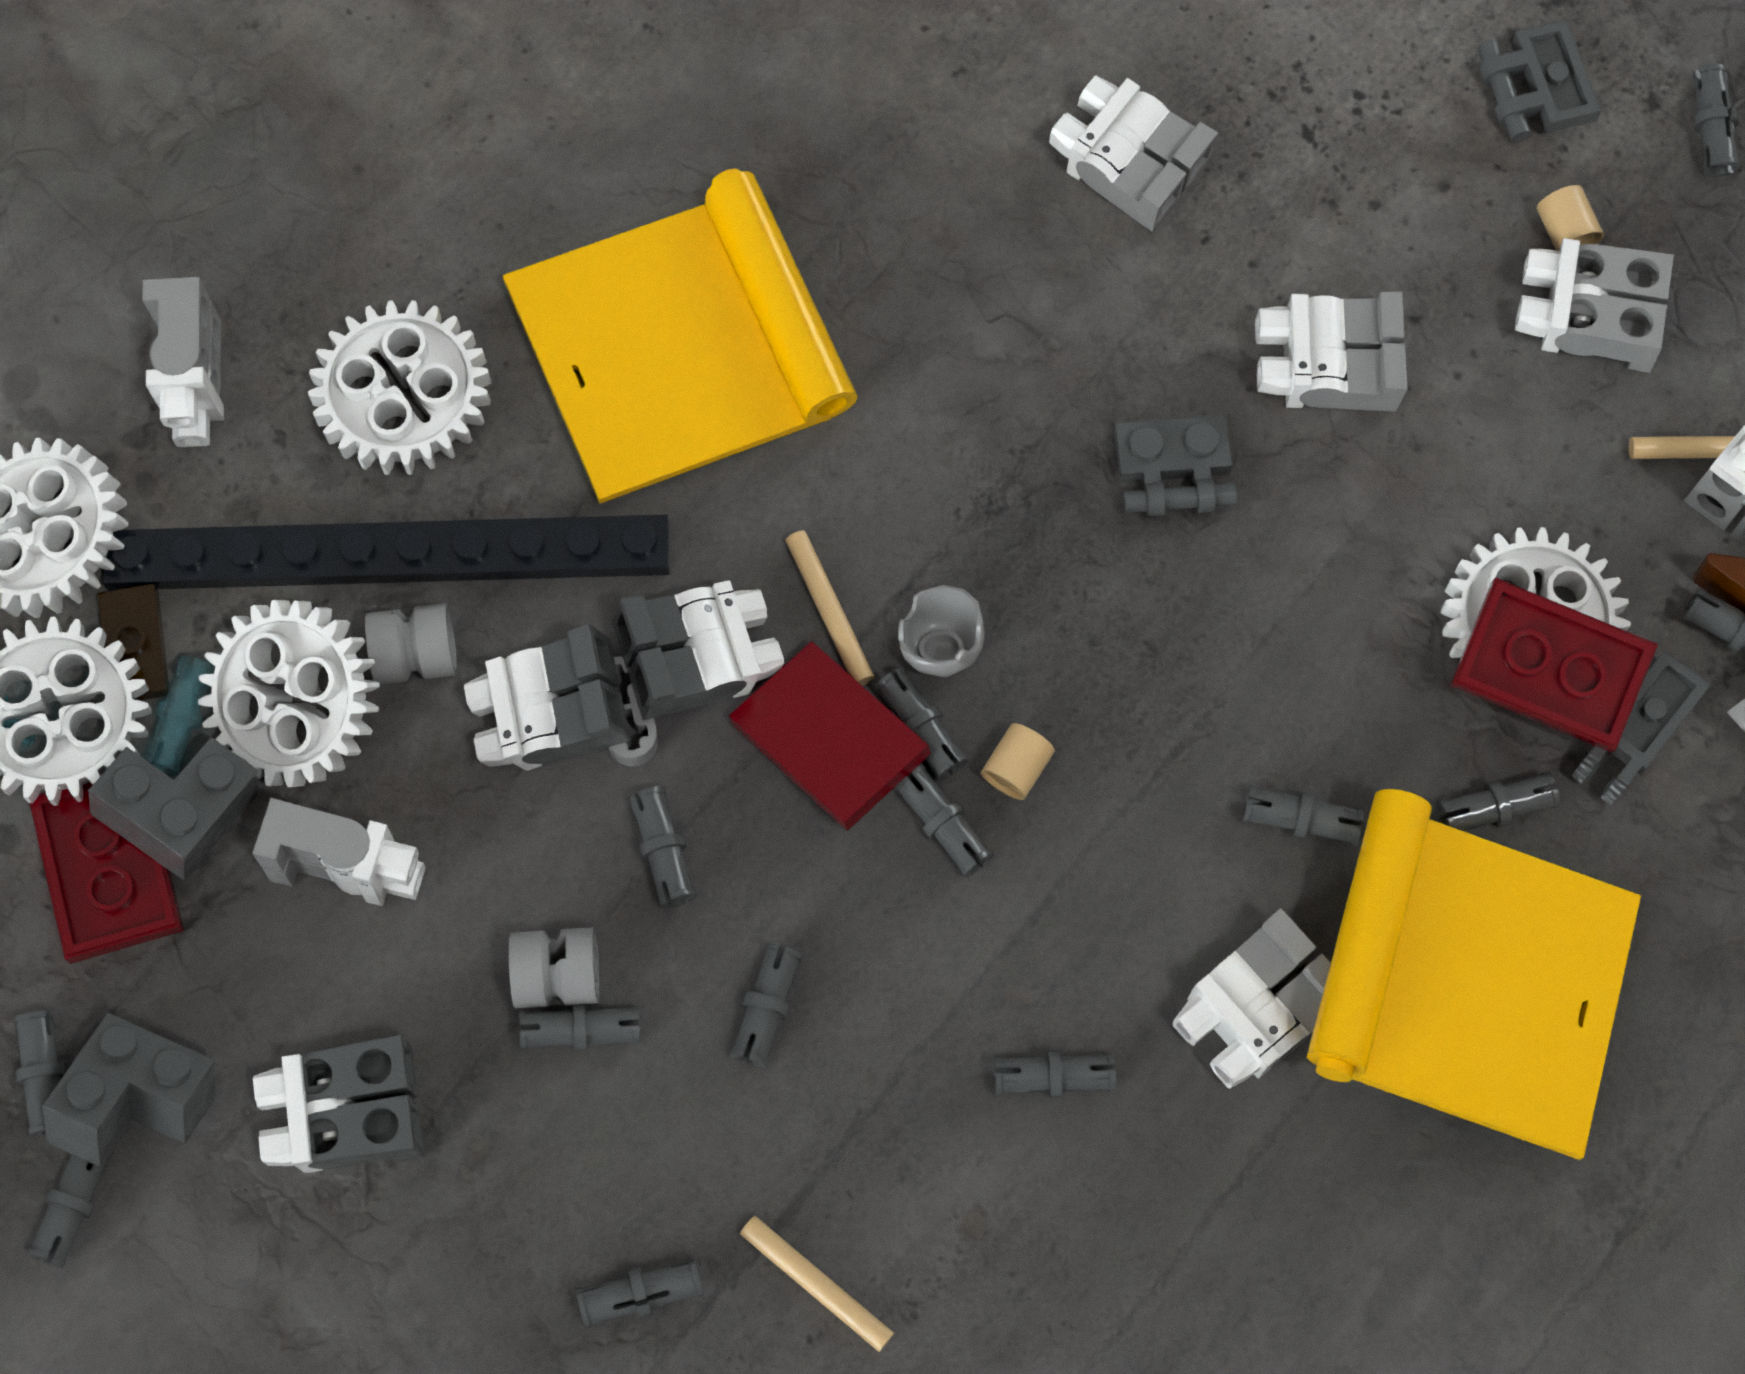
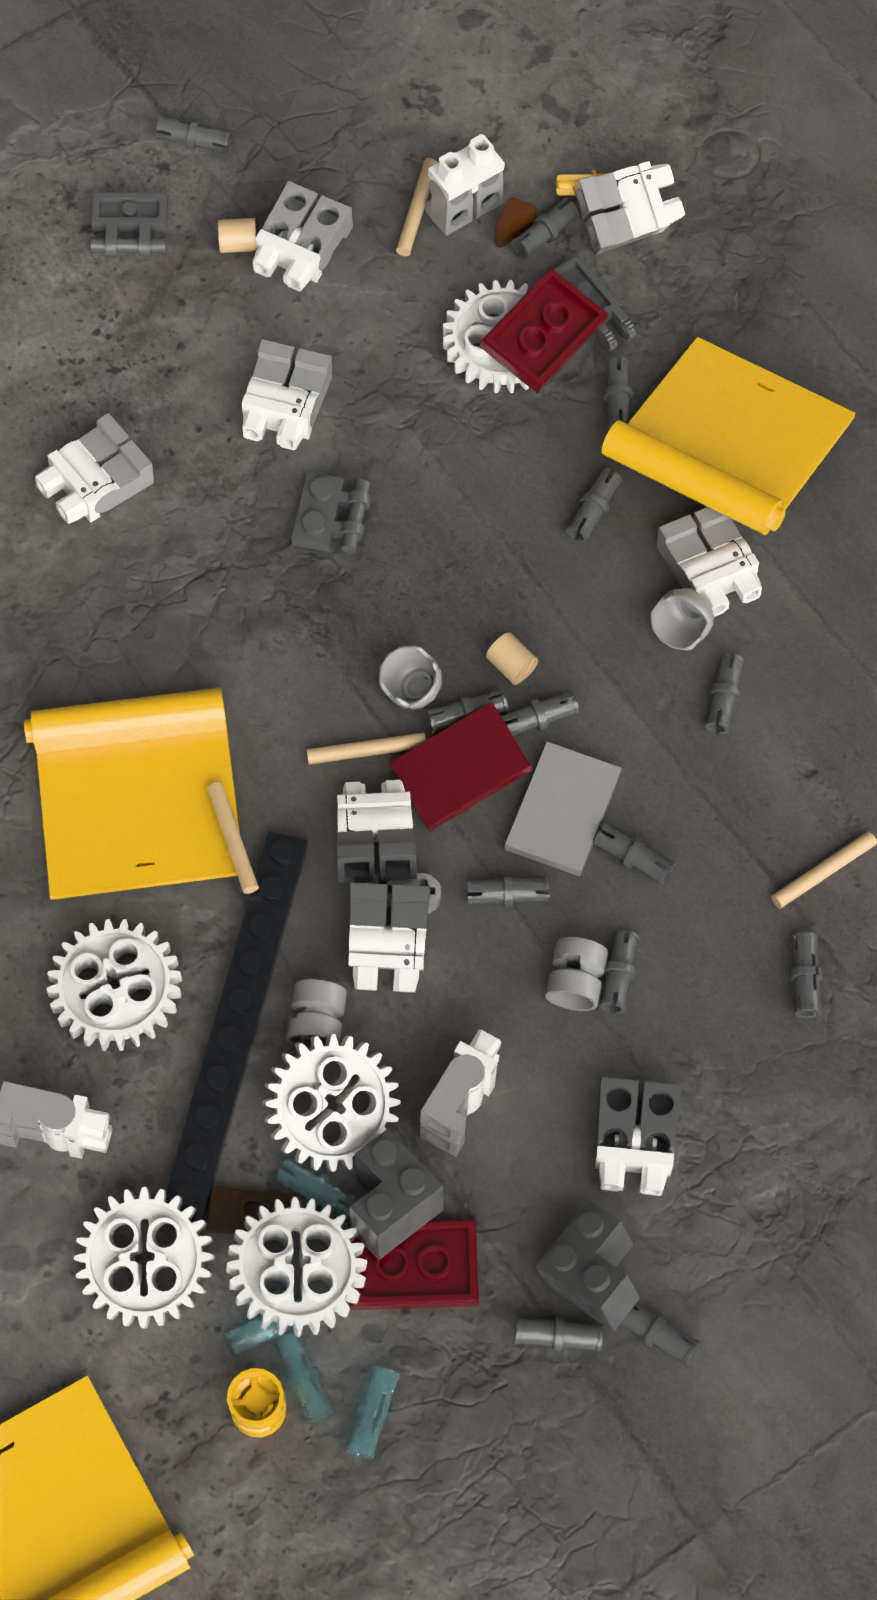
camera: 75 degrees left, 5 degrees down
none -> tan bar [207,782,259,894]
none -> light grey tile [505,742,622,877]
none -> light grey hair [650,588,714,651]

